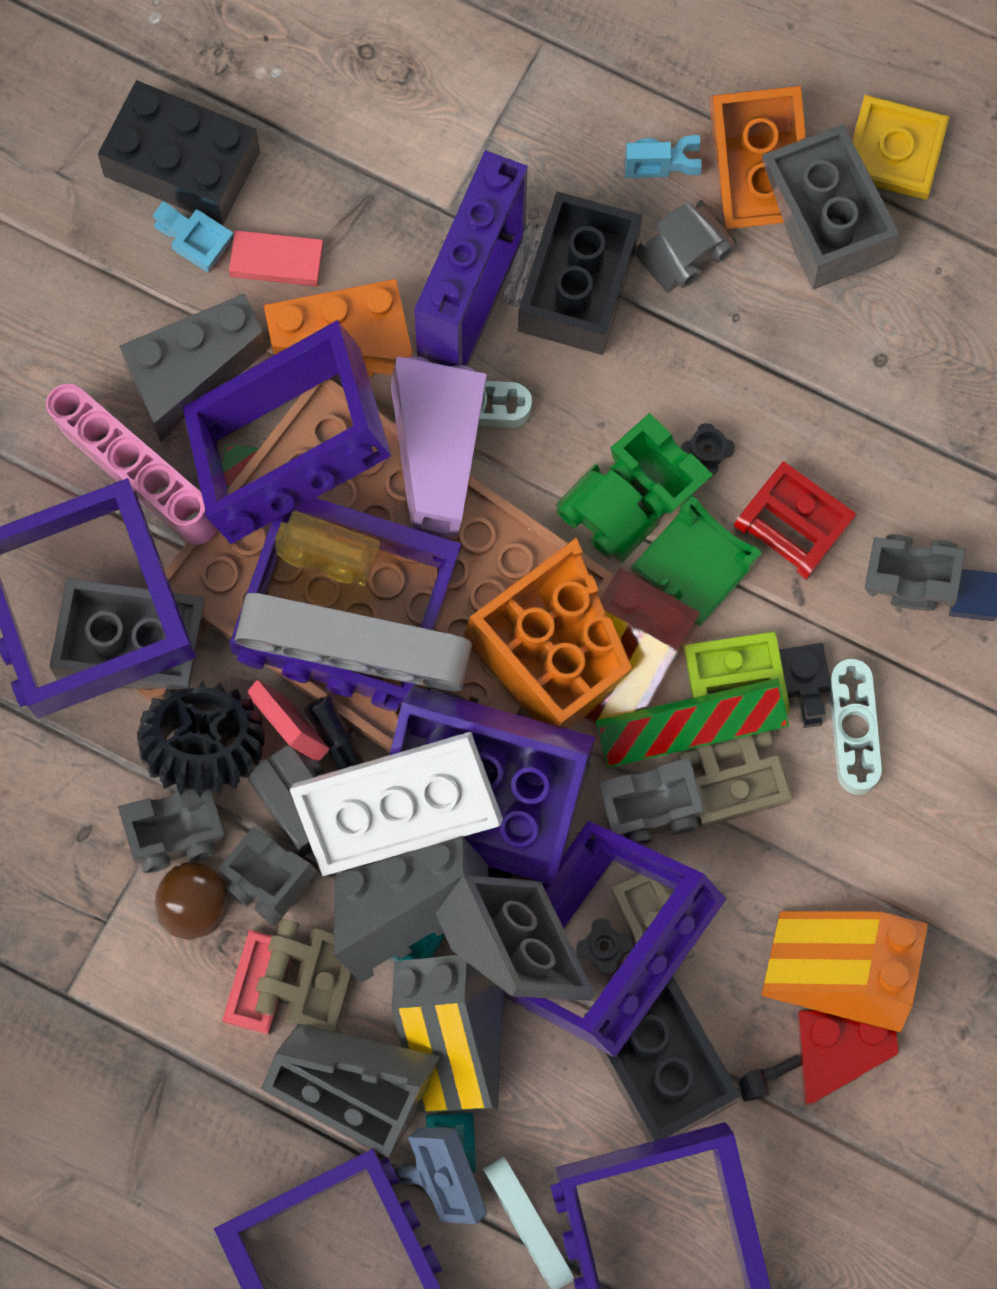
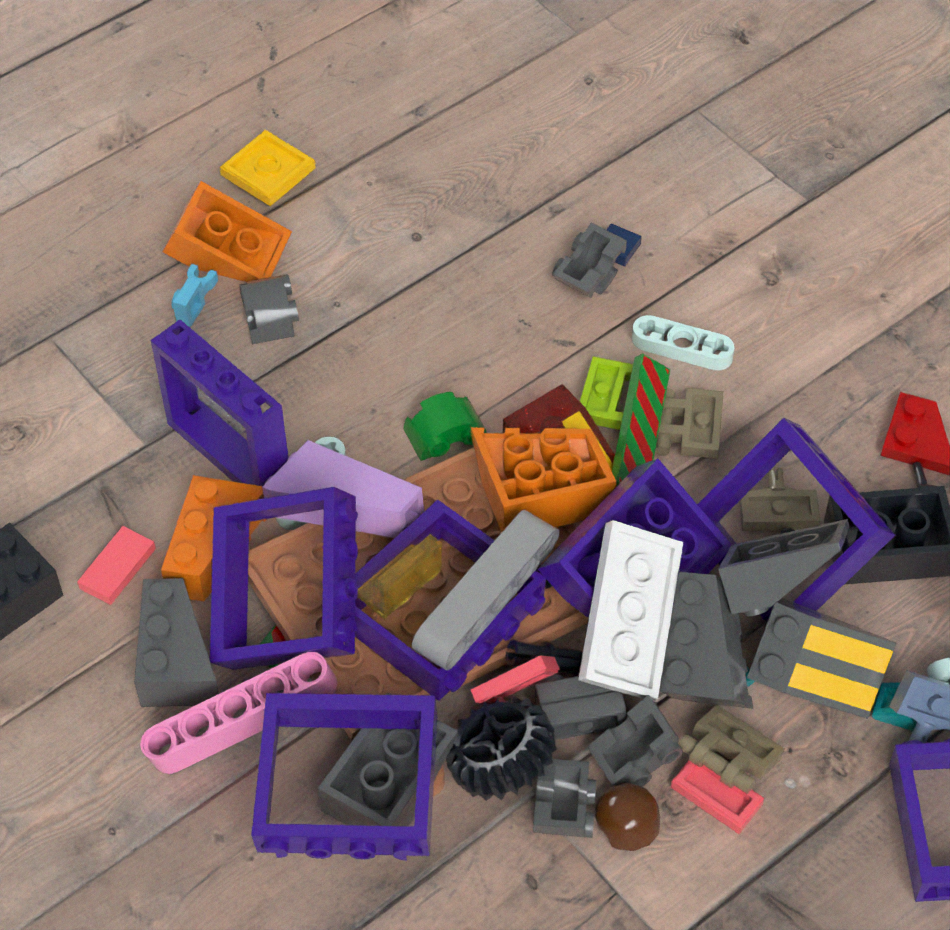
camera: 65 degrees left, 20 degrees down
medium azure plate [153,201,234,273] -> none
dark grey wedge [261,1024,440,1158] -> none
black brick [518,191,643,355] -> none
dark grey cylinder [599,758,704,845] -> none
green cylinder [609,412,713,518] -> none
green piece [631,495,762,627] -> none
black plate [681,423,735,475] -> none
red plate [733,461,856,580] -> none
orange slope [761,911,928,1032] -> none
dark grey slope [762,124,900,290] -> none
black plate [779,643,832,728] -> none

